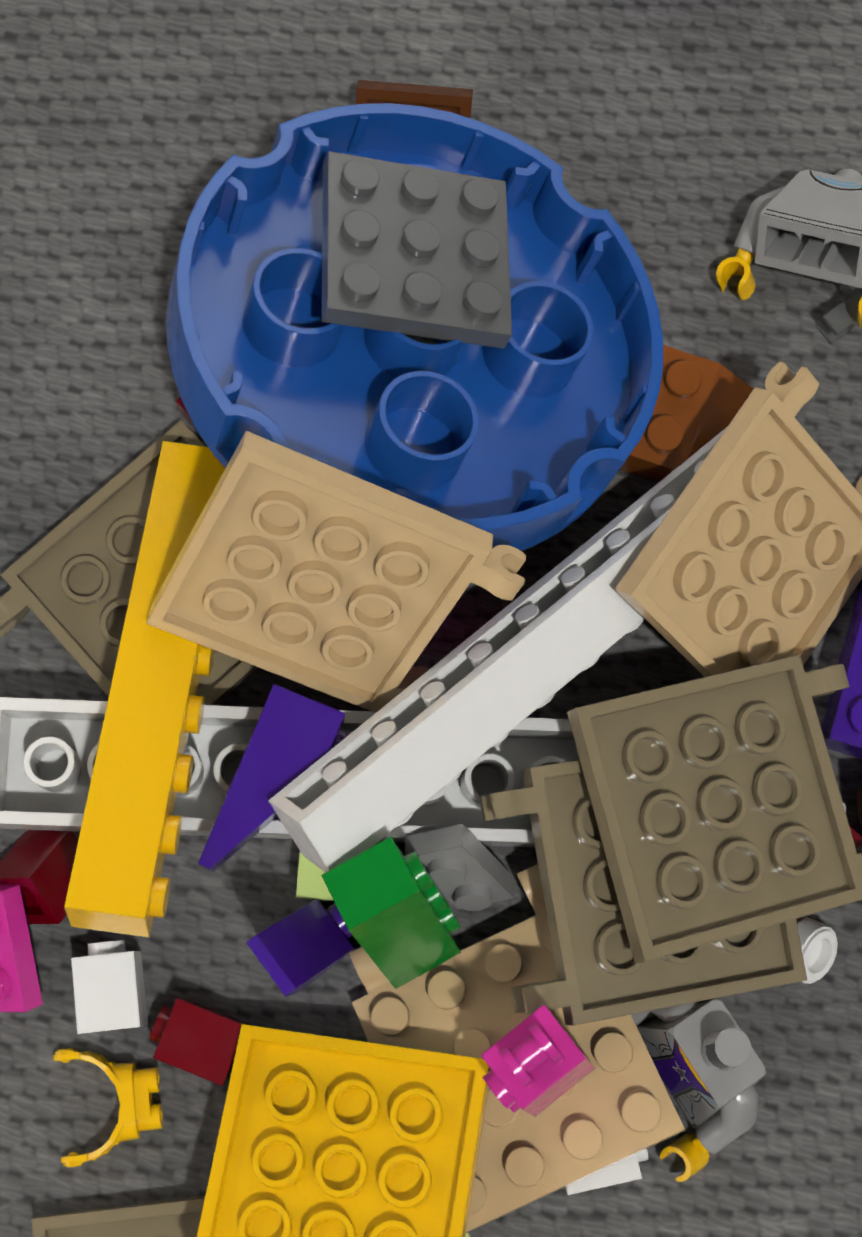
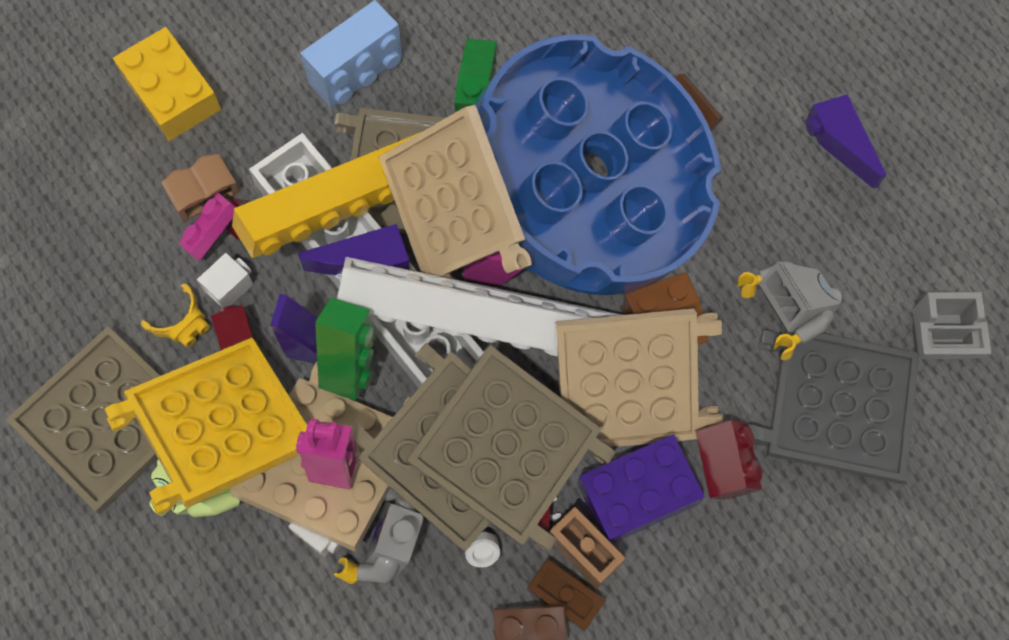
camera: 50 degrees right, 10 degrees down
dark grey plate [322,151,512,349] -> none
light grey plate [405,824,514,911] -> none
none -> green slope [454,38,497,112]

